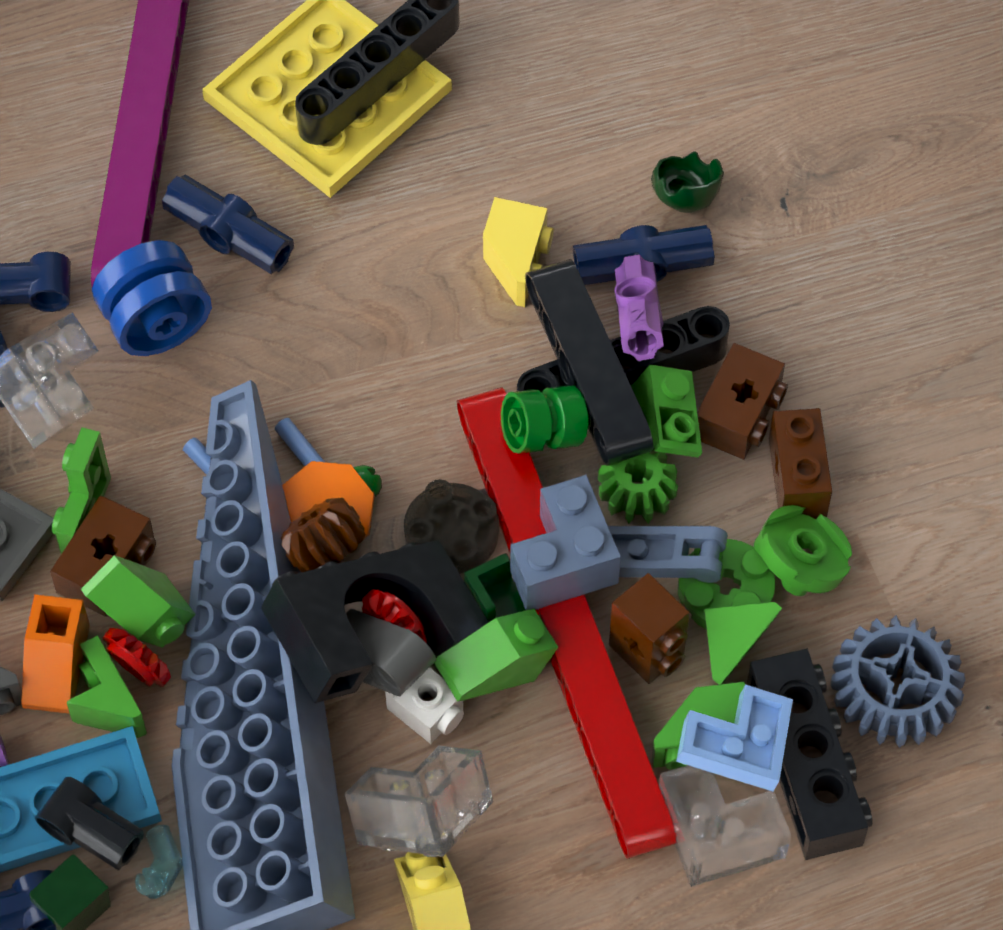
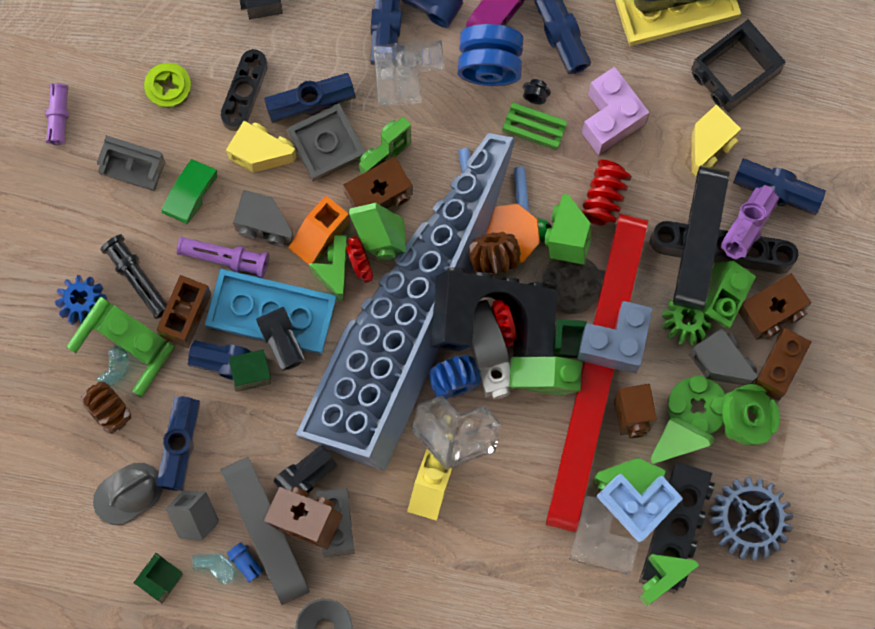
camera: 30 degrees right, 15 degrees up
clear light blue arm [135,825,183,899] -> none
green wheel [501,385,588,454] -> none
sand blue plate [608,526,728,583] -> none
dark green hair [651,151,724,213] -> none
none -> blue gear [429,355,481,399]
none -> bright green tile [502,102,567,150]
none -> black plate [523,79,551,105]
none -> bright green slope [545,194,592,265]
none -> lavender brick [582,67,649,156]
none -> red piece [582,159,632,226]
none -> bright green slope [639,554,699,607]
none -> dark grey slope [689,329,758,386]
none -> black window [691,19,786,112]

